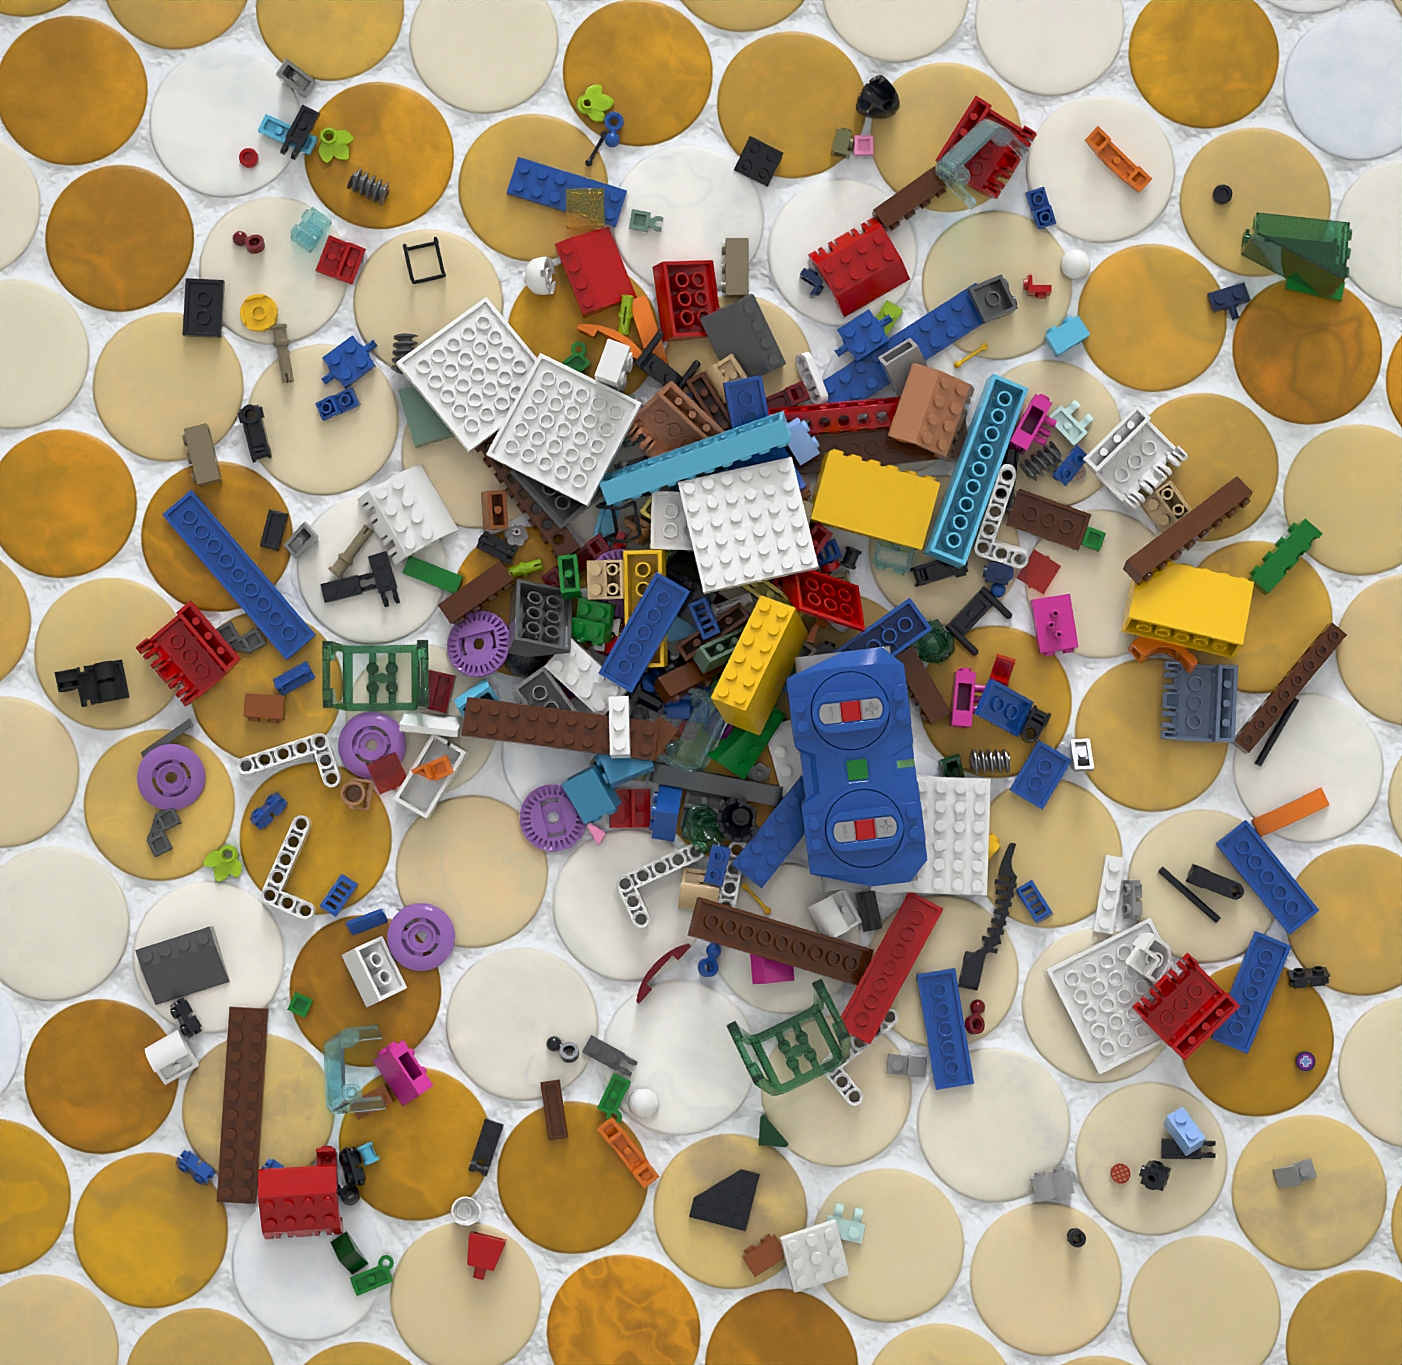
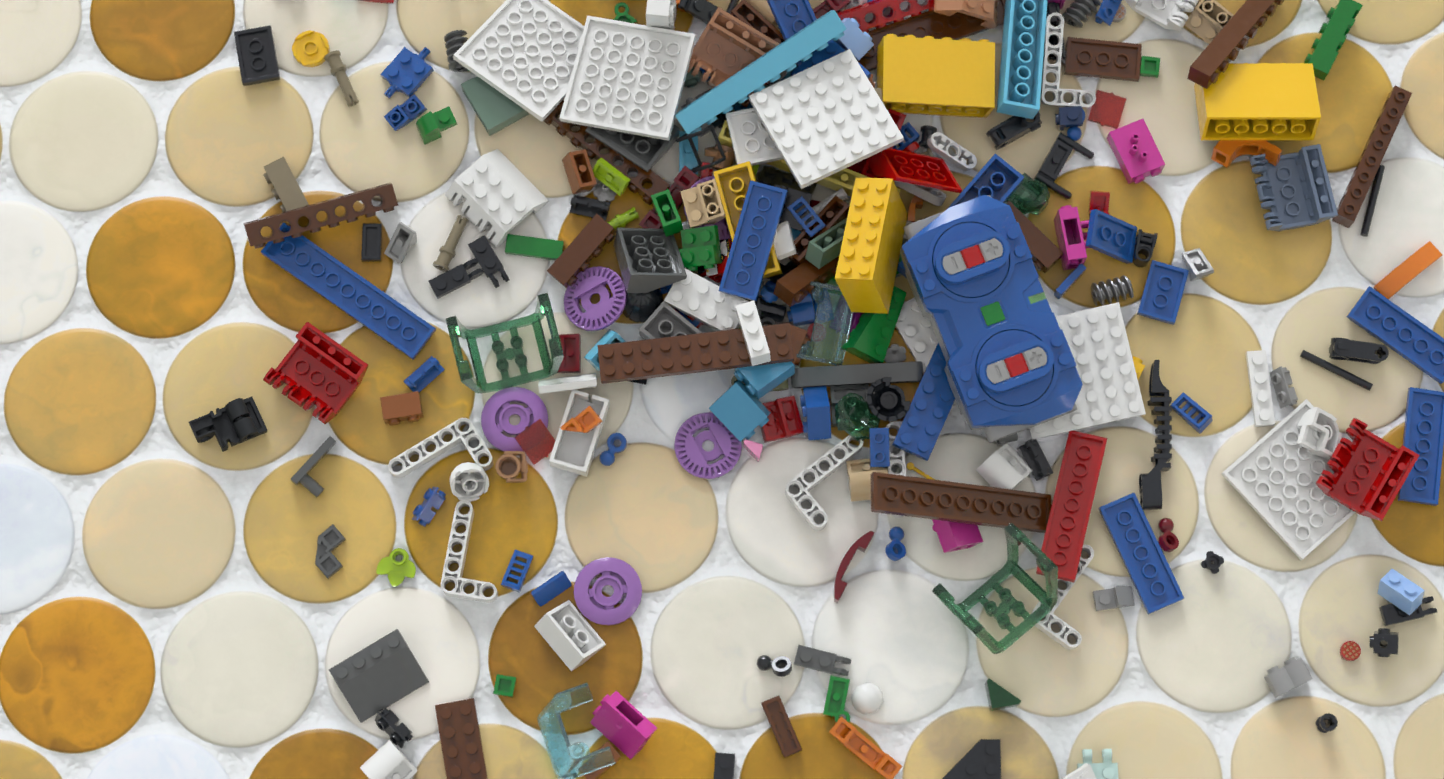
camera: 15 degrees left, 10 degrees down
medium lavender piece [137,744,205,810] -> none
dark grey tile [216,621,267,654] -> none
black piece [238,404,272,463] -> none
clear light blue window [871,539,915,575] -> none
dark green slope [939,754,965,778] -> none
none -> reddish brown brick [243,183,398,249]
none -> green brick [416,106,457,144]
none -> white cylinder [449,462,489,502]
none -> lime plate [593,157,630,196]
none -> blue plate [599,433,627,466]
none -> white tile [773,221,797,260]
none -> white beam [927,132,977,171]
none -> blue tile [1054,264,1086,299]
none -> black plate [1201,551,1224,574]

